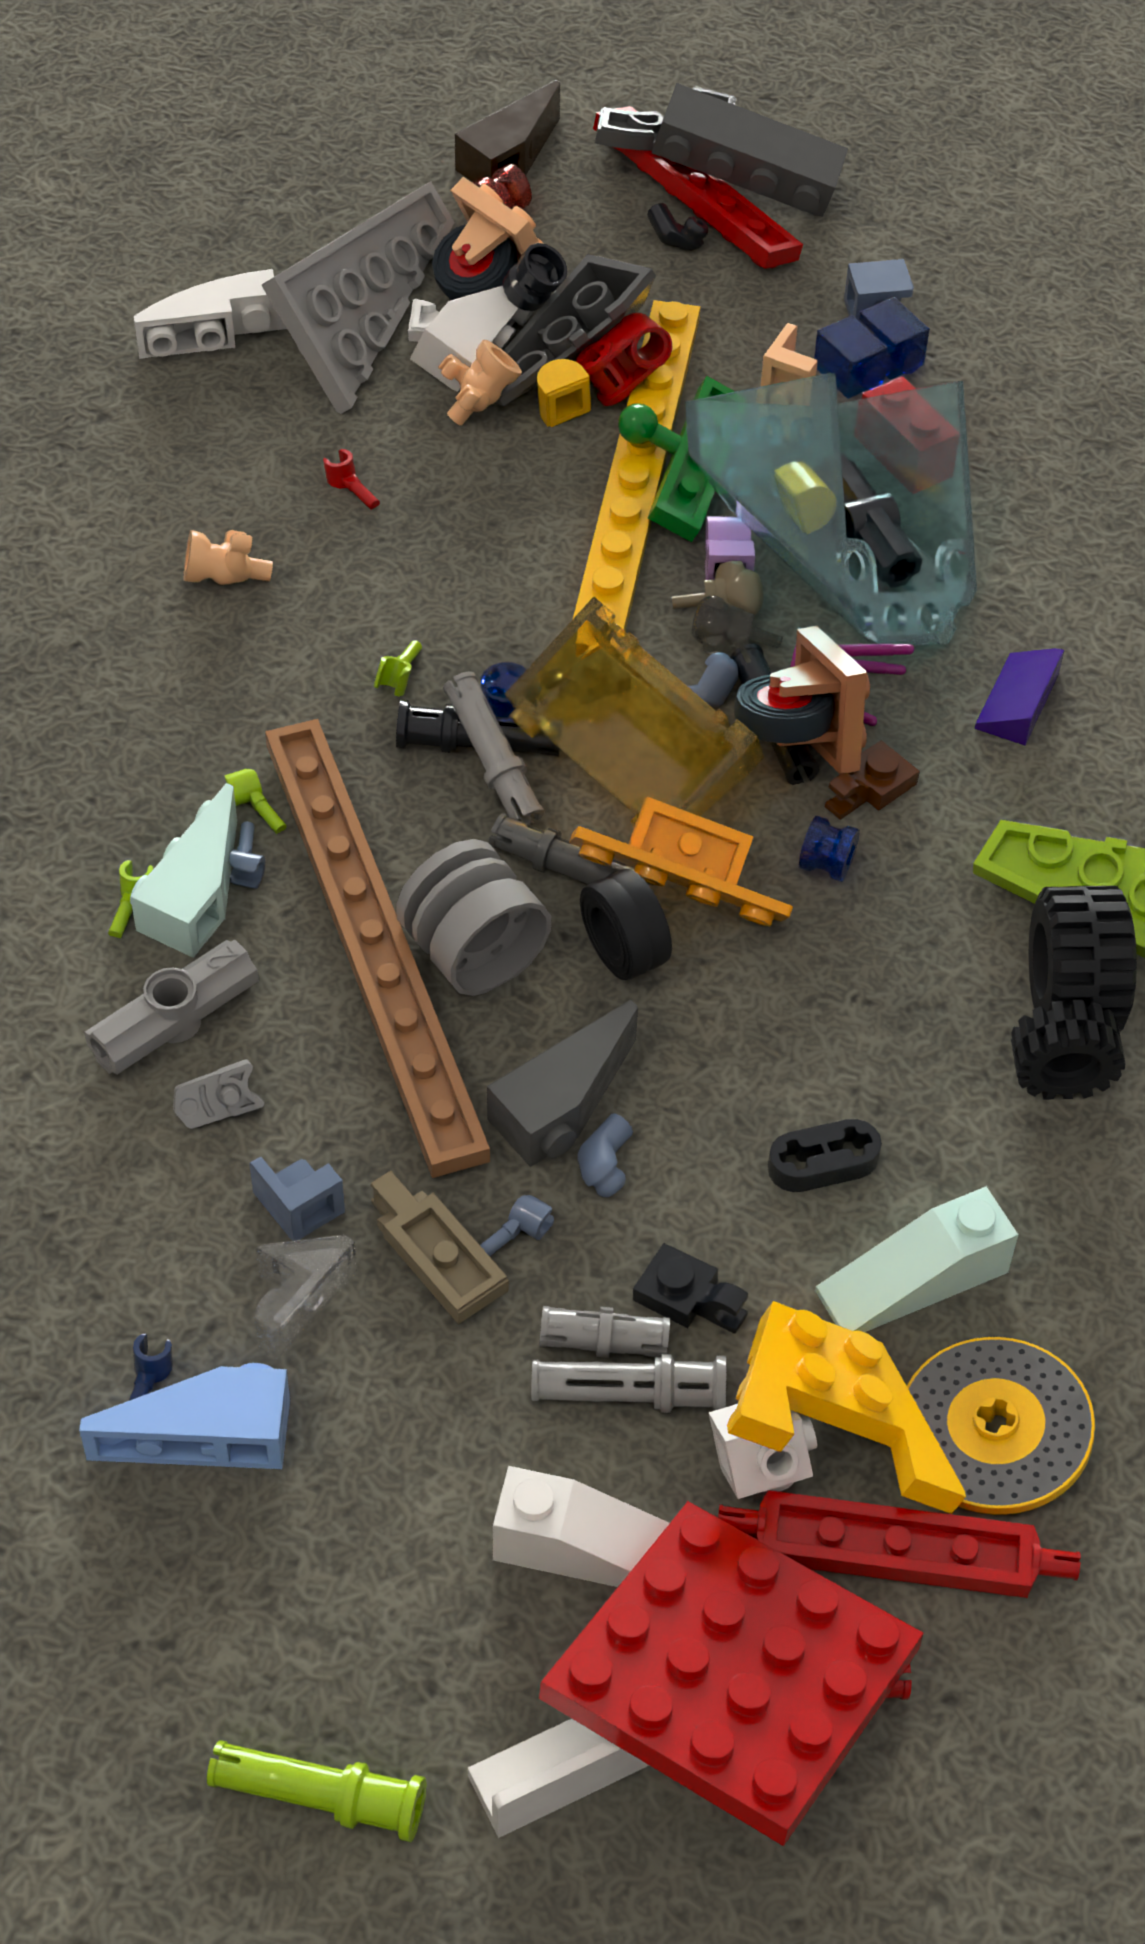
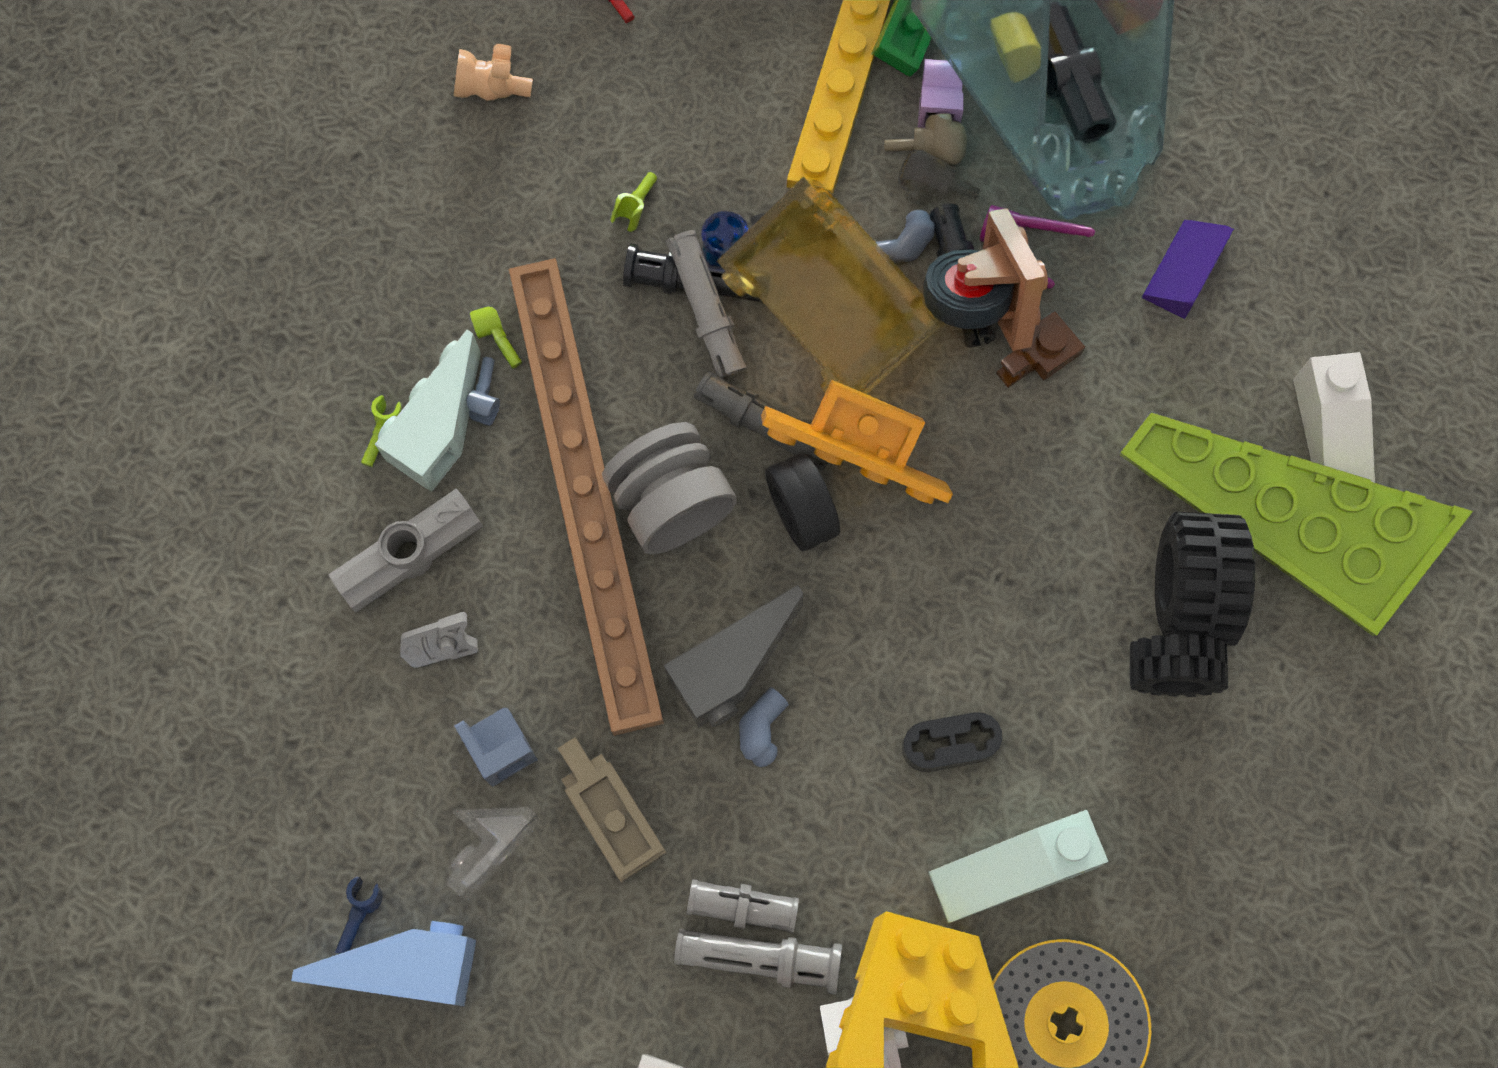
camera: 10 degrees right, 20 degrees up
sand blue hand [480,1195,554,1256] -> none
black plate [633,1243,748,1334] -> none
clear blue wheel [799,815,860,882] -> none

